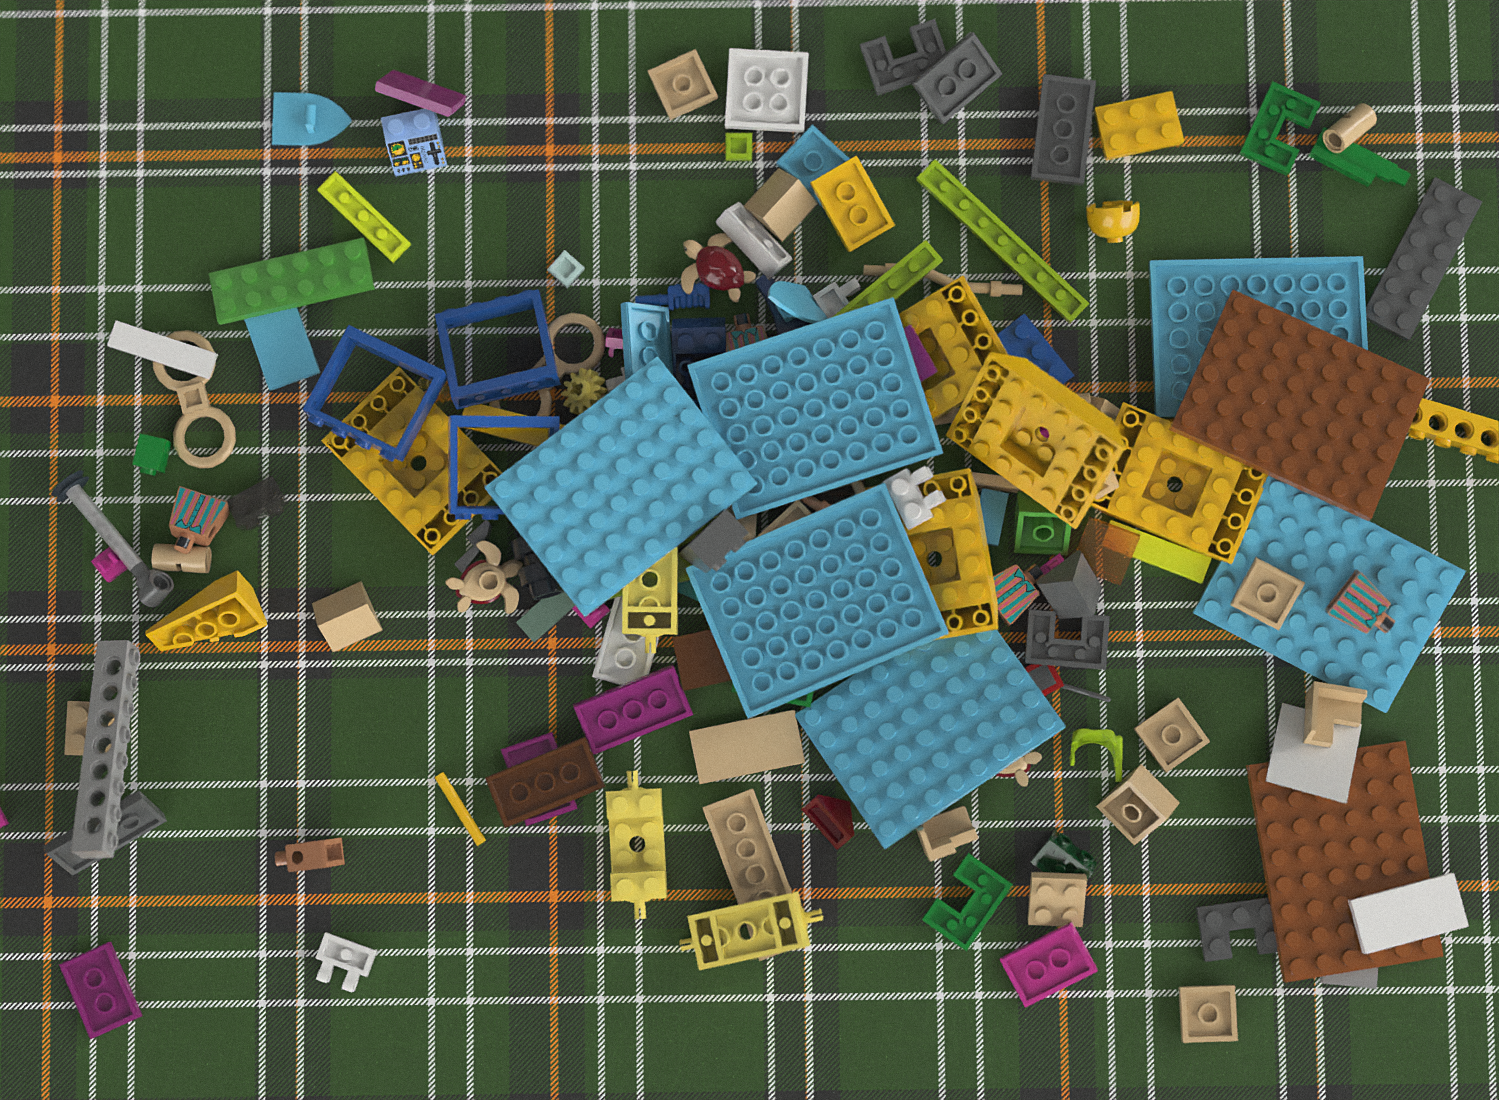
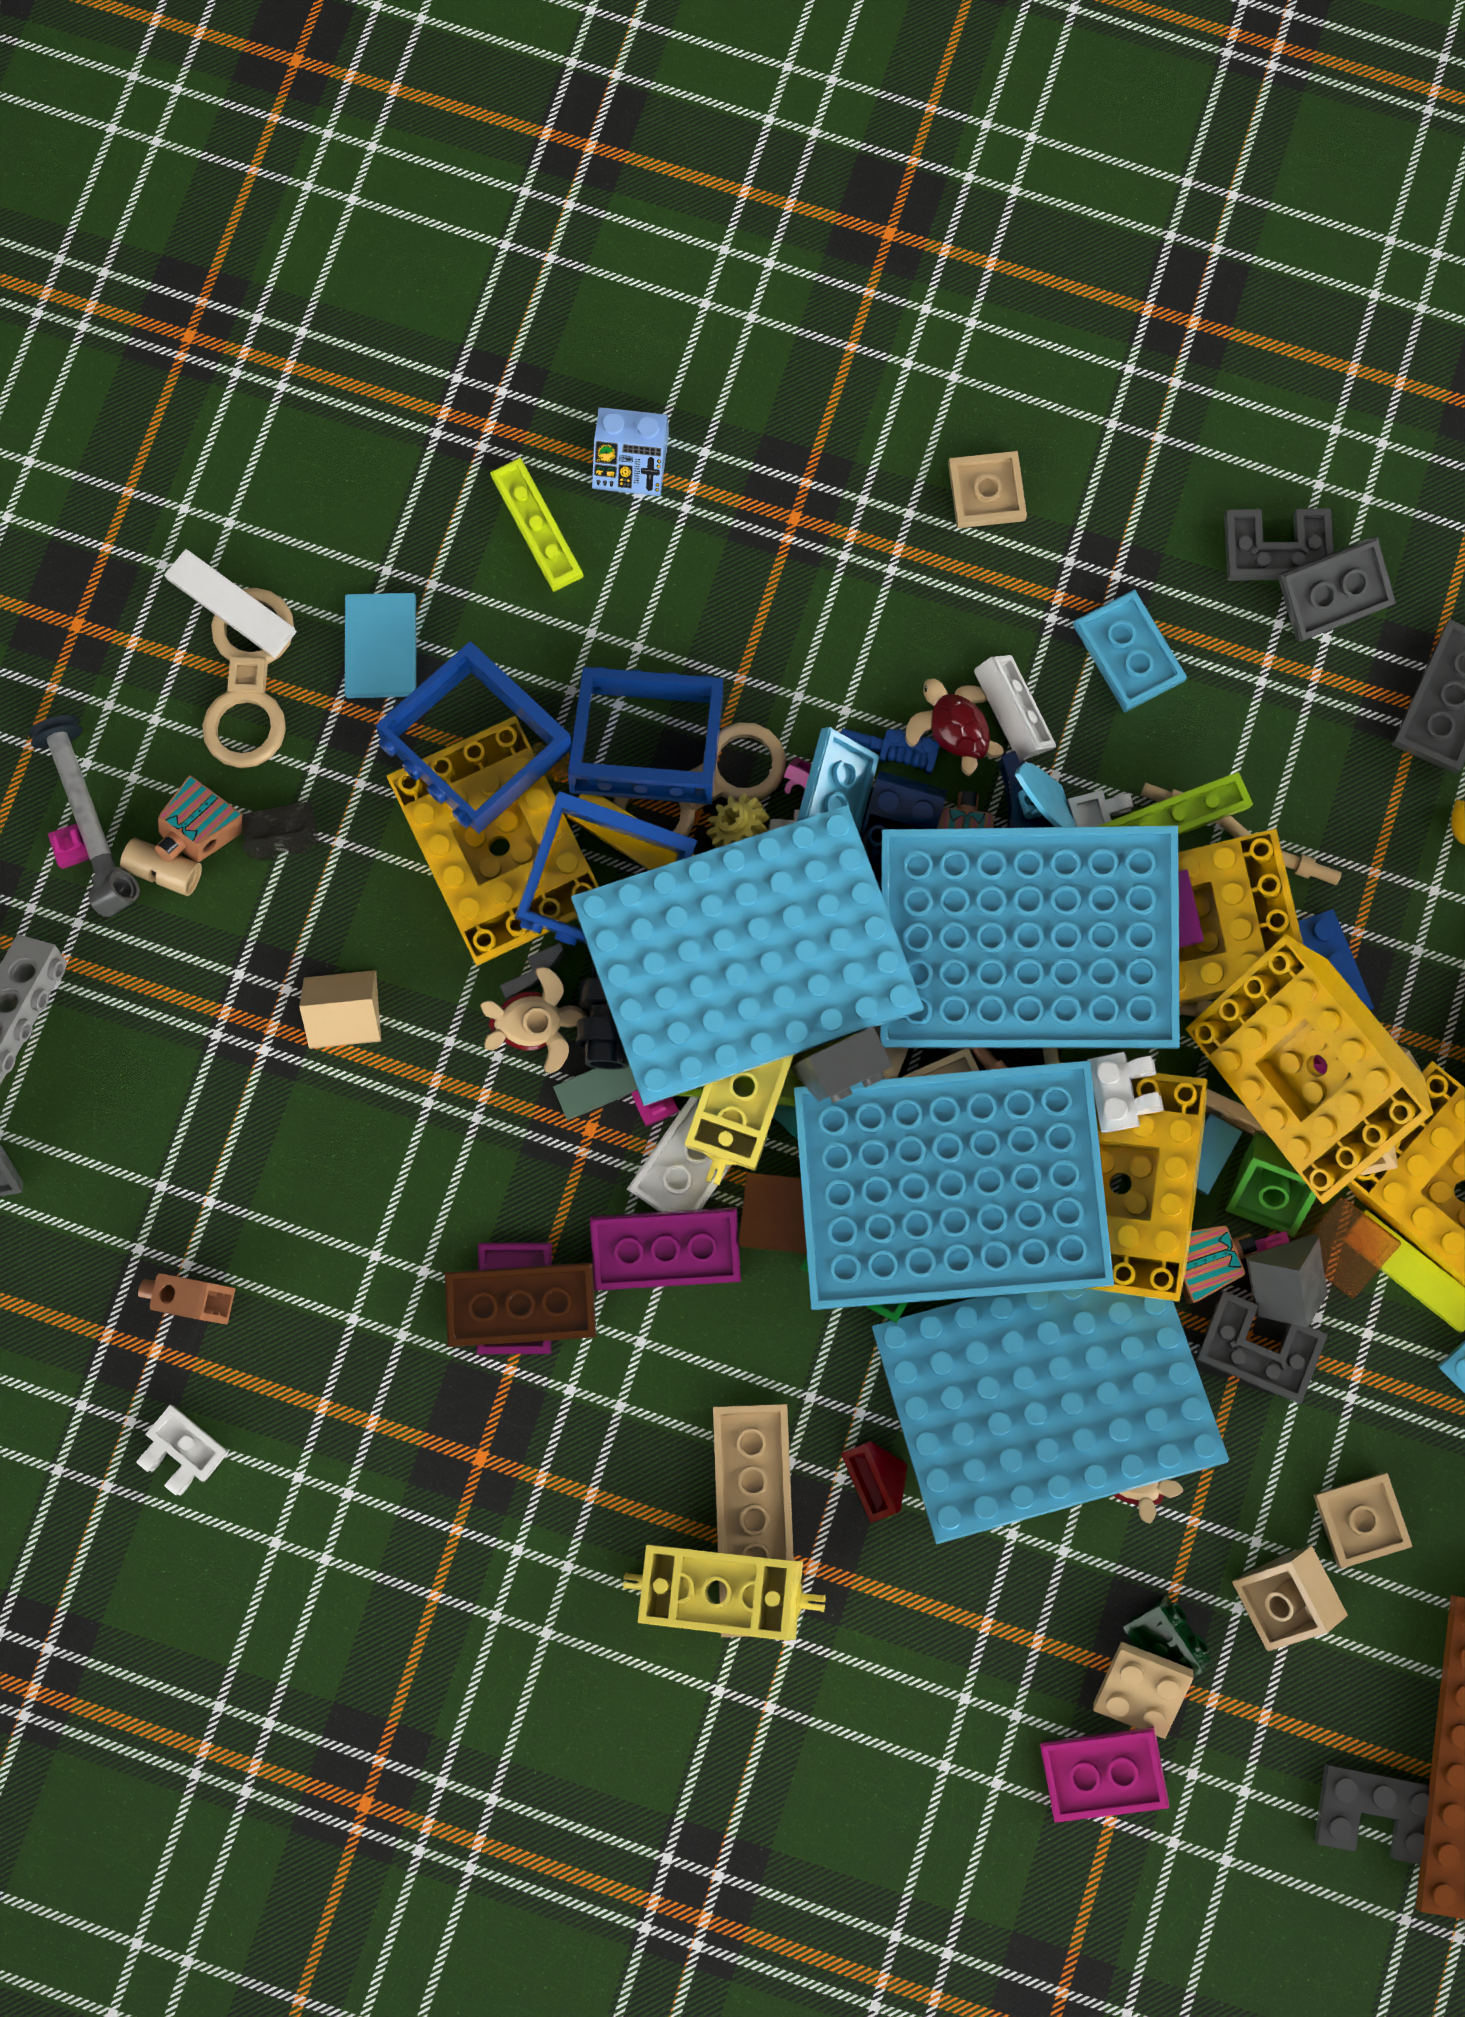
camera: 15 degrees right, 5 degrees down
green brick [132,434,172,476] -> none
yellow wedge [145,570,267,651] -> none
bright green plate [209,237,375,325] -> none
medium azure shield [272,92,352,146] -> none
magenta tile [375,70,467,117] -> none
yellow bar [435,772,486,846] -> none
light aqua tile [547,250,585,288] -> none
light yellow brick [606,771,668,919] -> none
tan tile [689,710,805,784] -> none
white plate [725,48,808,133] -> none
lime tile [725,133,752,161] -> none
tan slope [743,168,818,242] -> none
yellow plate [809,156,895,252] -> none
lime plate [916,159,1089,324] -> none
tan panel [916,805,978,862] -> none
green plate [921,853,1013,952] -> none
dark grey piece [1025,664,1111,702] -> none
lime helmet [1070,729,1123,782] -> none
tan plate [1179,985,1238,1043] -> none

